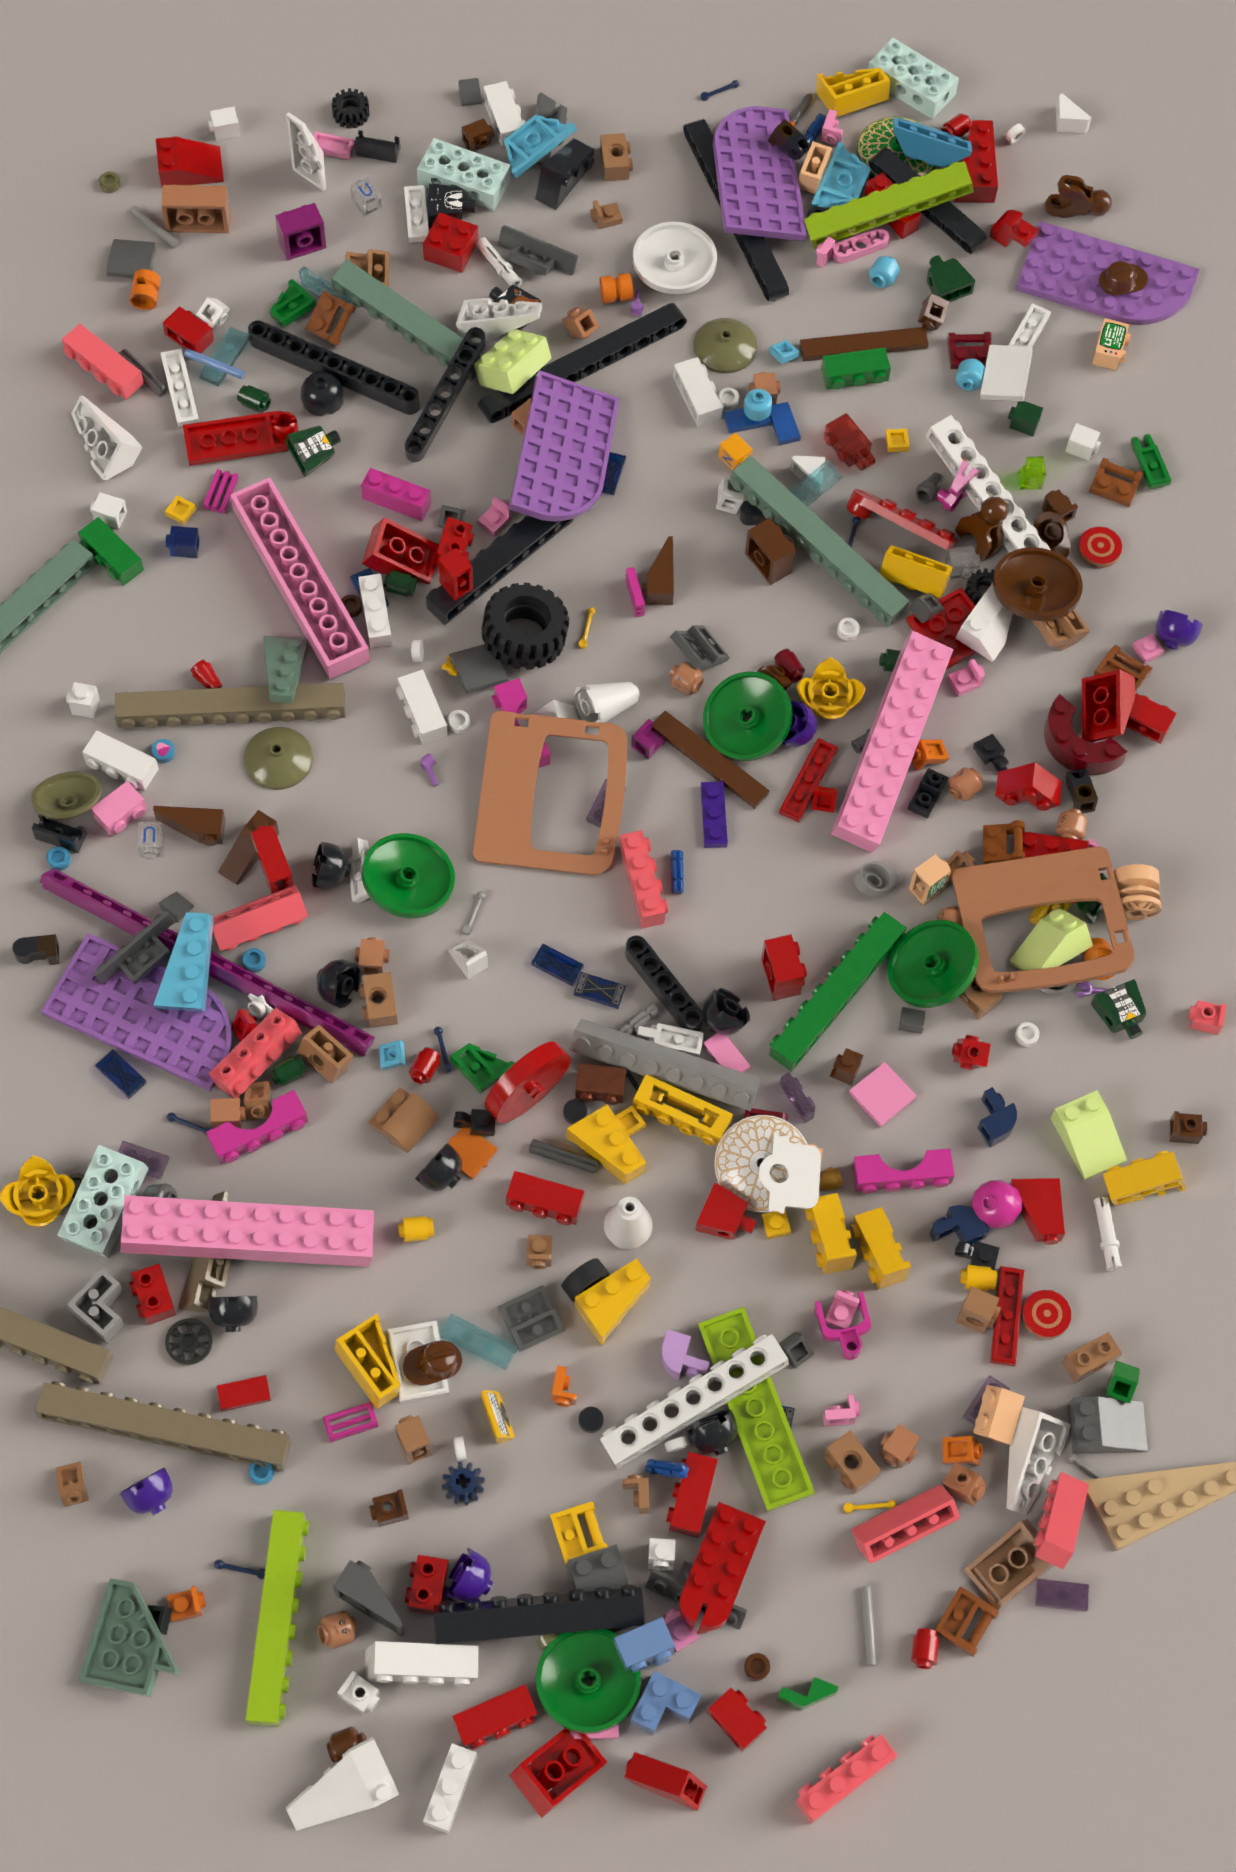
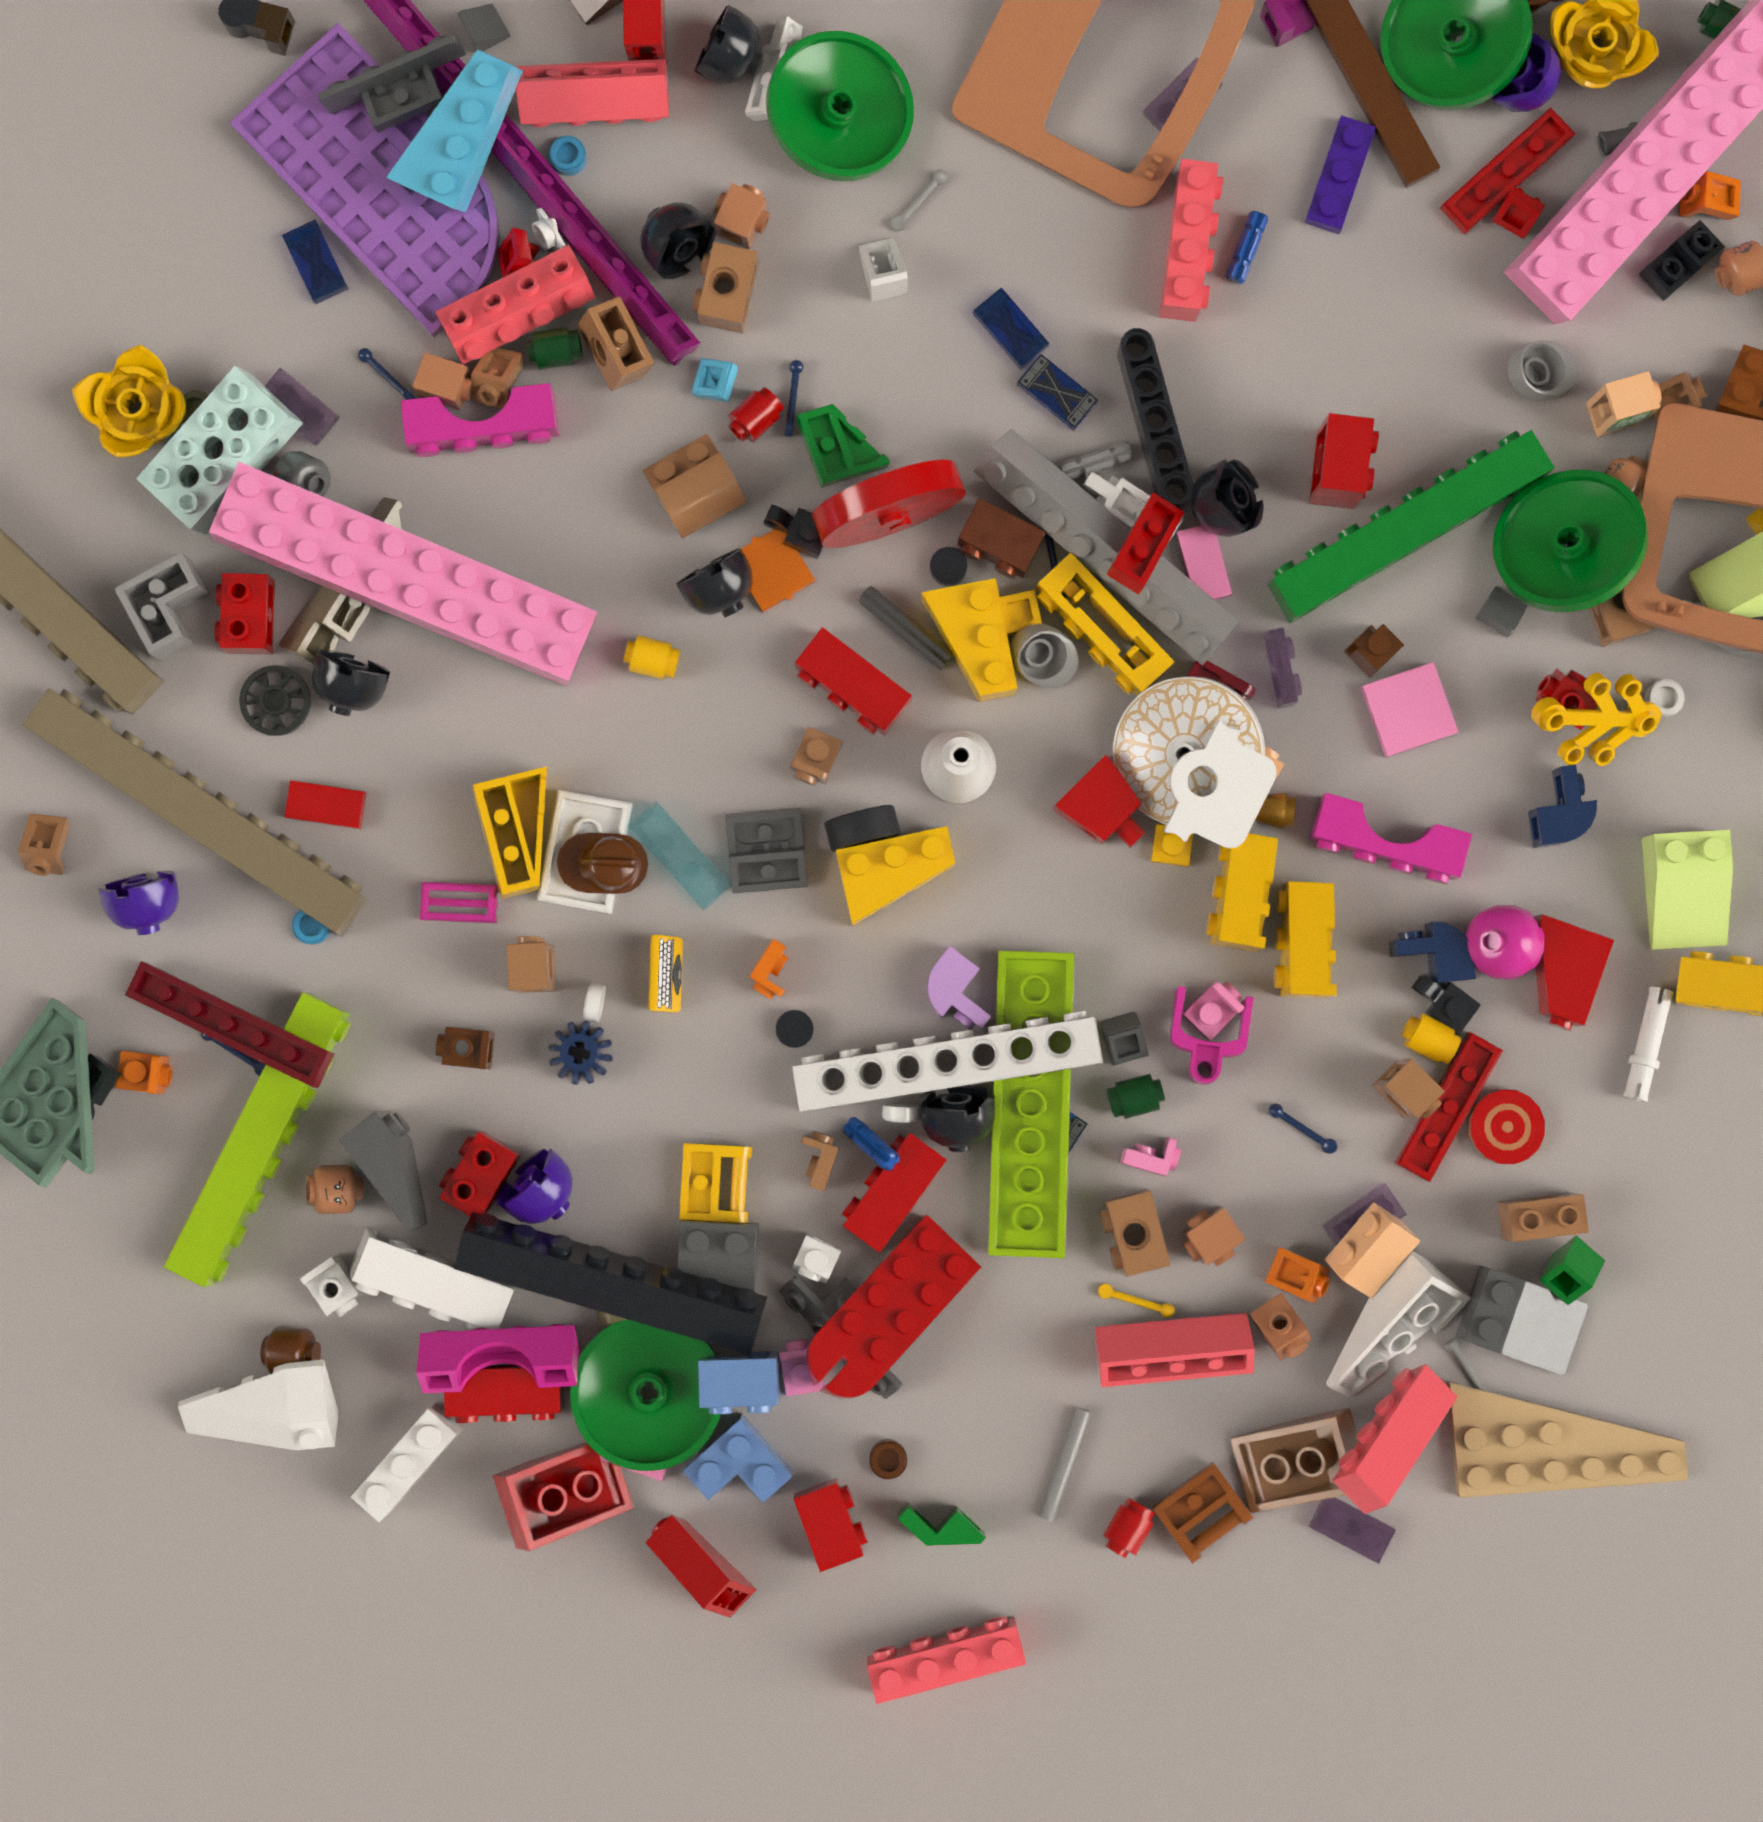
camera: 25 degrees right, 20 degrees up
none -> dark red plate [125,961,335,1088]
none -> dark pink arch [416,1324,579,1394]
none -> light grey hat [1010,624,1079,688]
none -> red plate [1106,492,1185,594]
none -> dark green brick [1107,1073,1165,1119]
none -> dark blue hinge [1269,1103,1337,1154]
none -> yellow plant [1531,673,1661,766]

